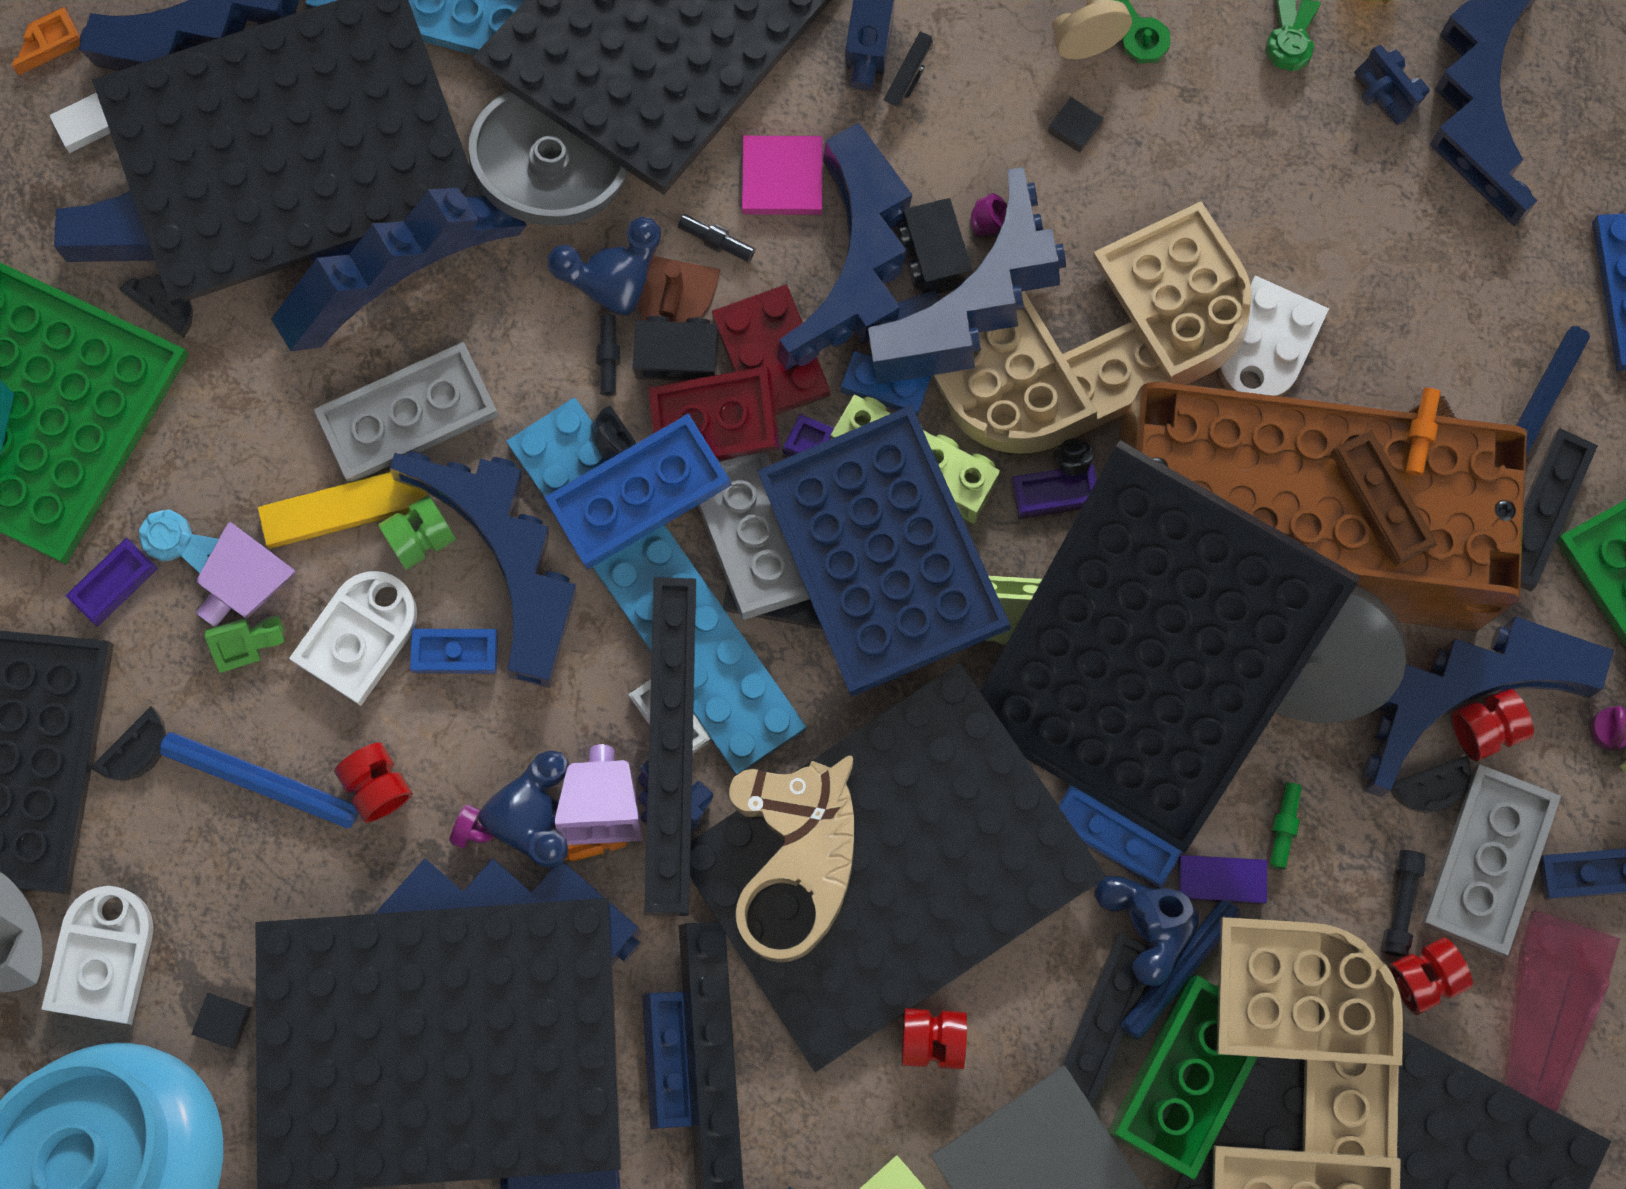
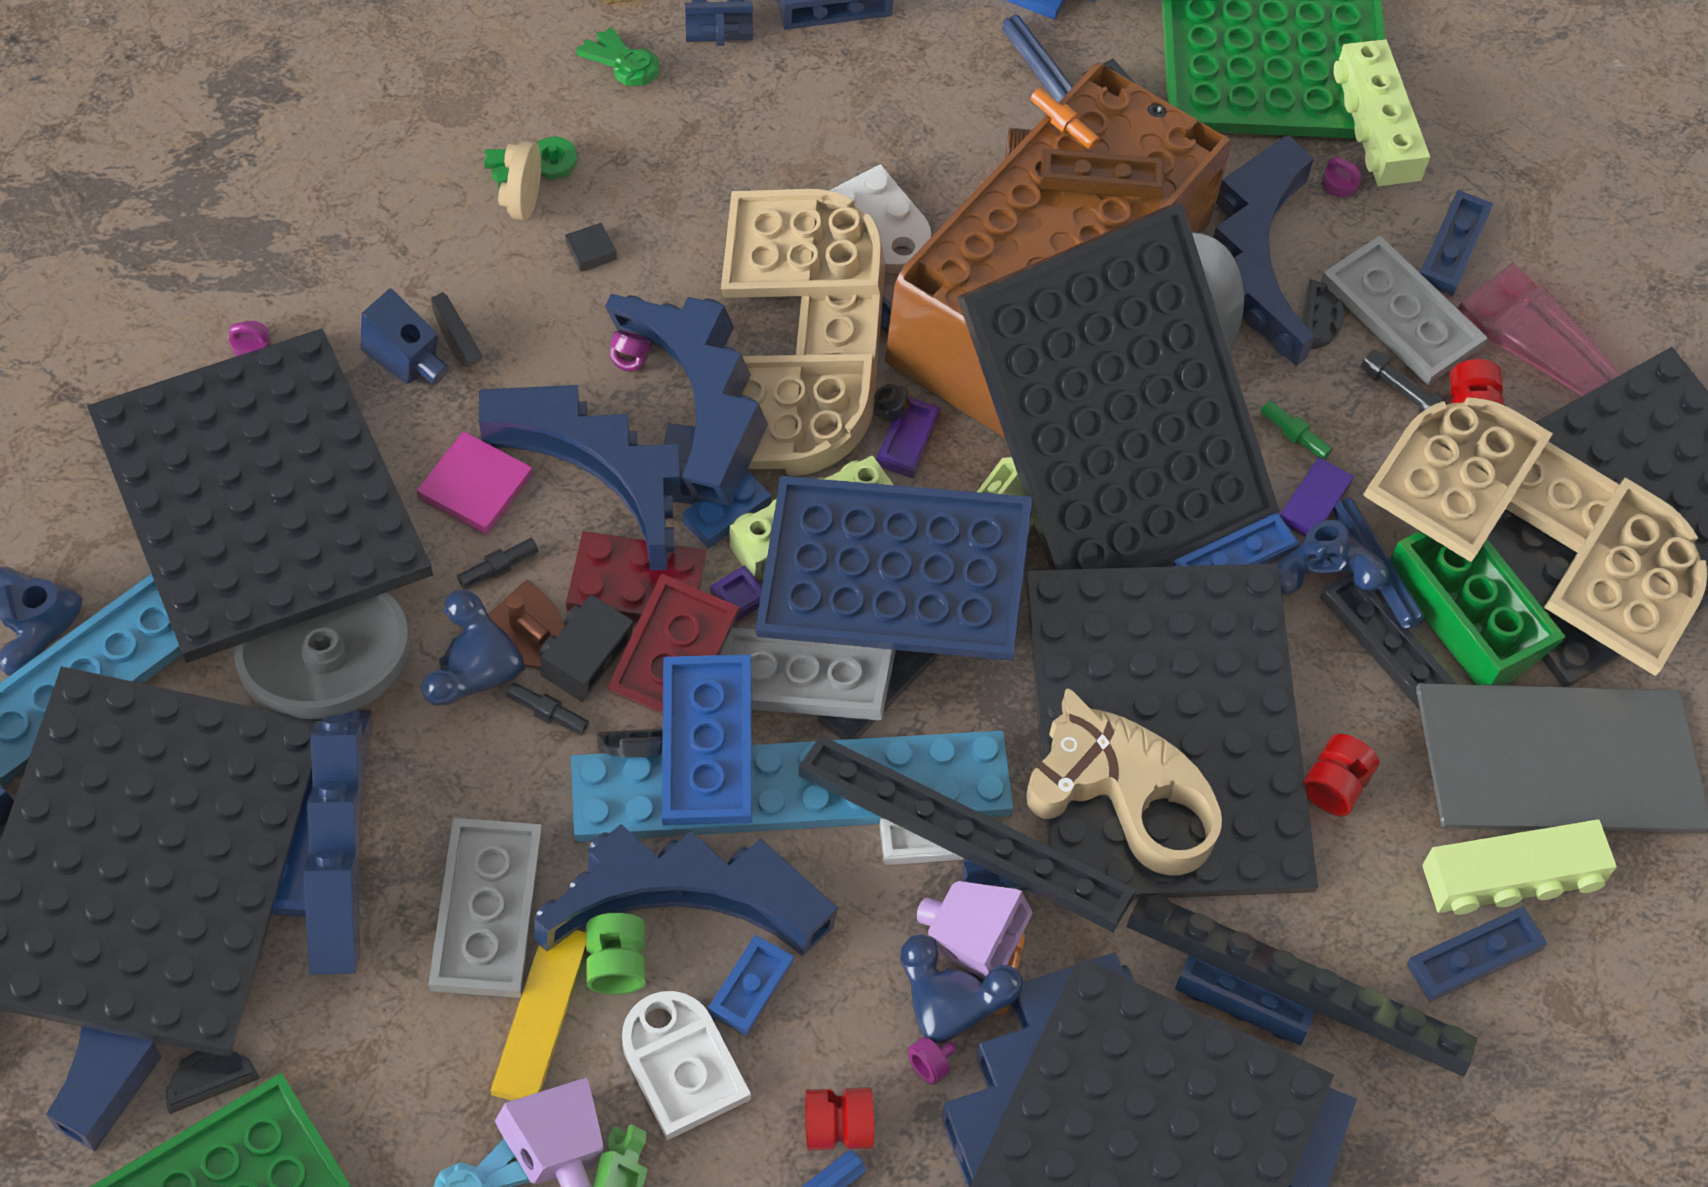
camera: 65 degrees left, 15 degrees down
black brick [897,198,972,294] -> none
red wheel [1451,688,1534,762] -> none

